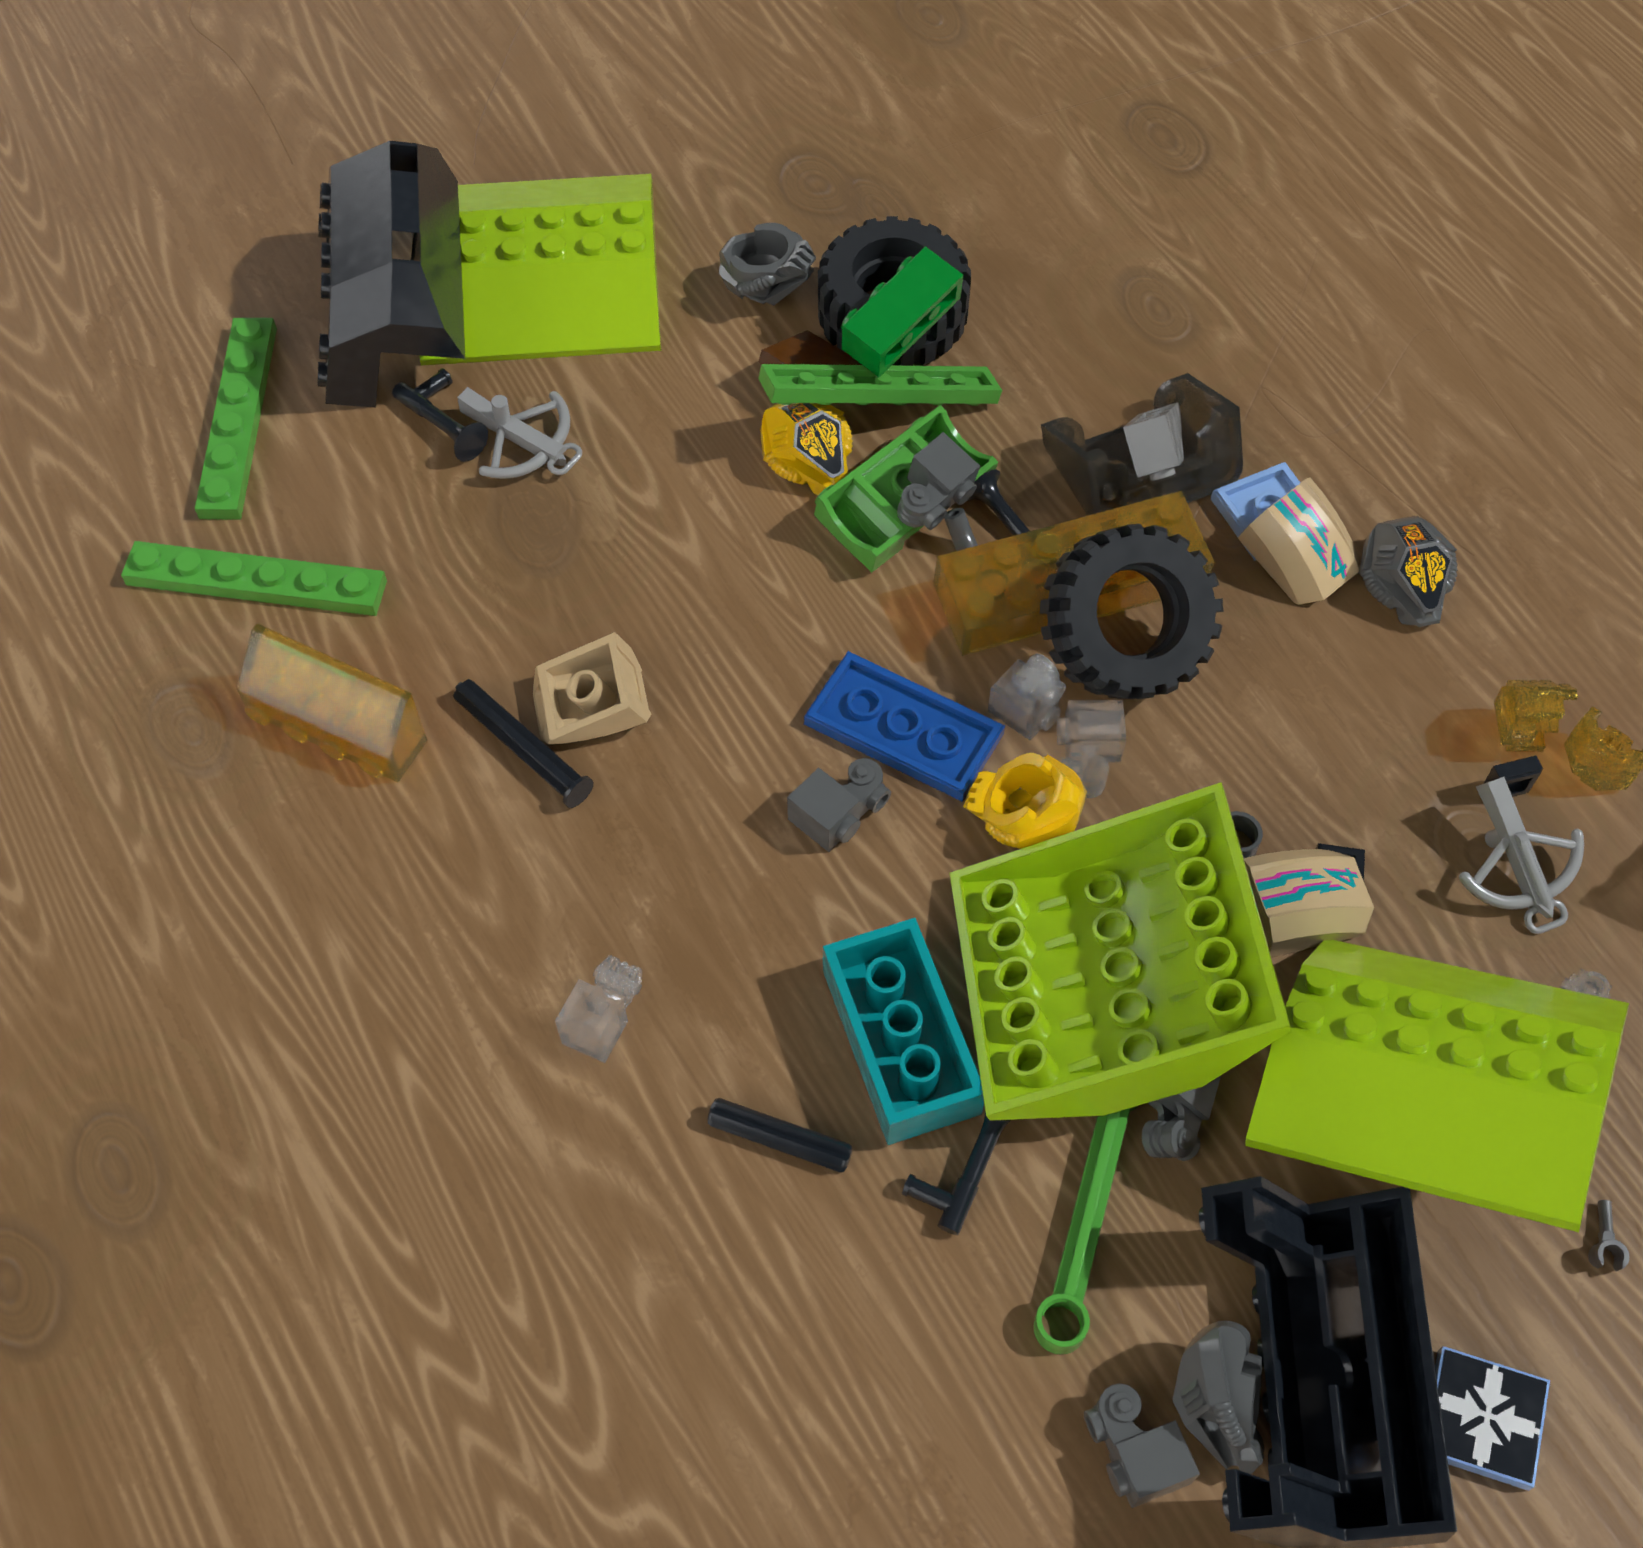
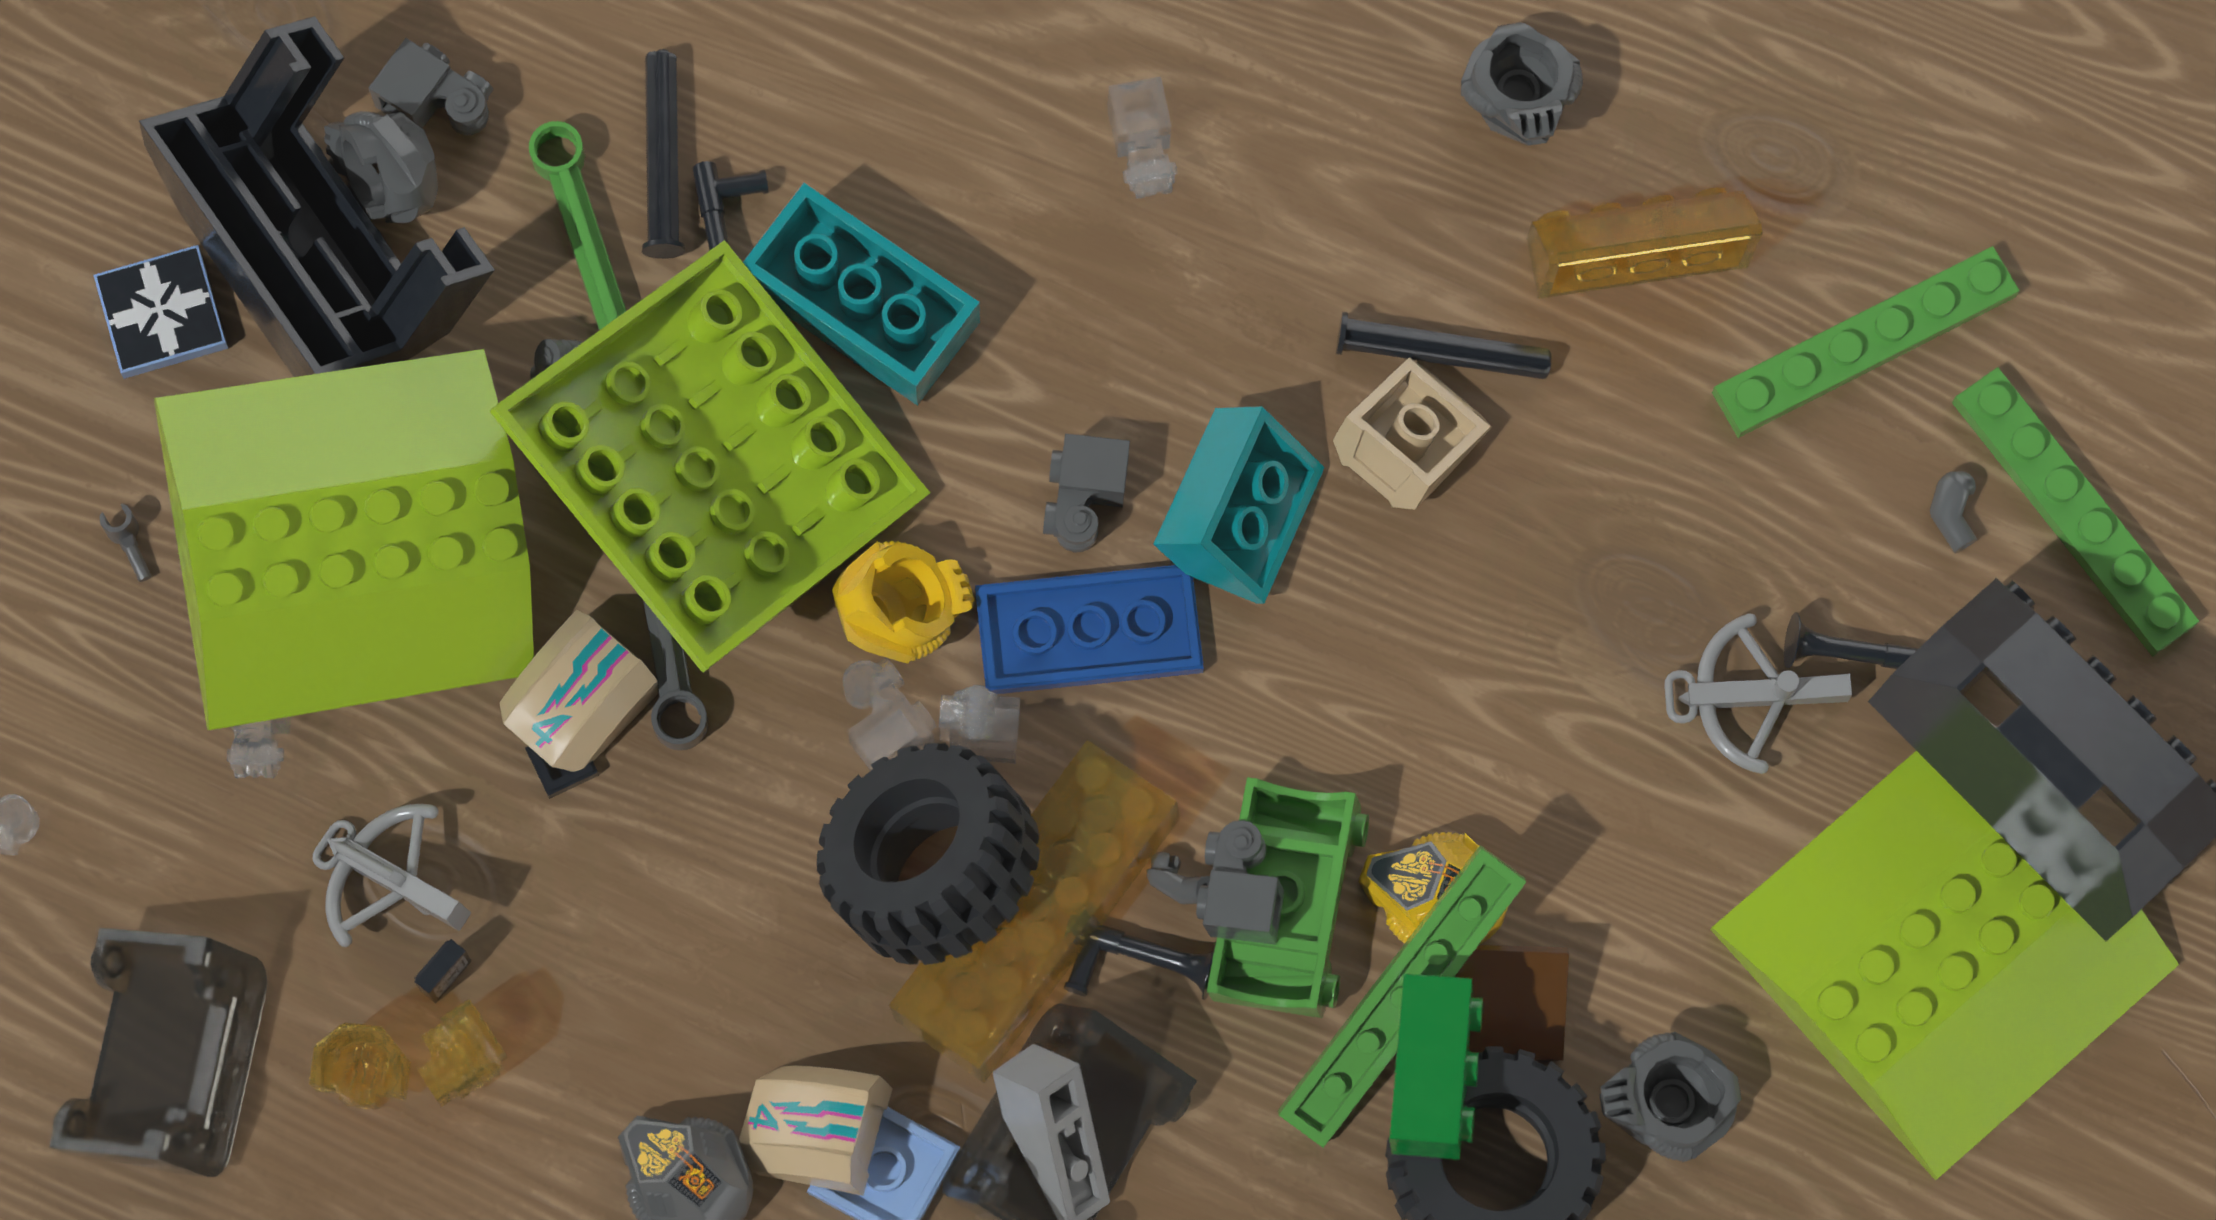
camera: 140 degrees right, 15 degrees up
black axle [707,1098,852,1172] -> none
none -> black axle [642,49,685,259]
none -> teal slope [1153,407,1325,604]
none -> dark grey helmet [1461,22,1583,146]
none -> dark grey arm [1930,471,1977,554]

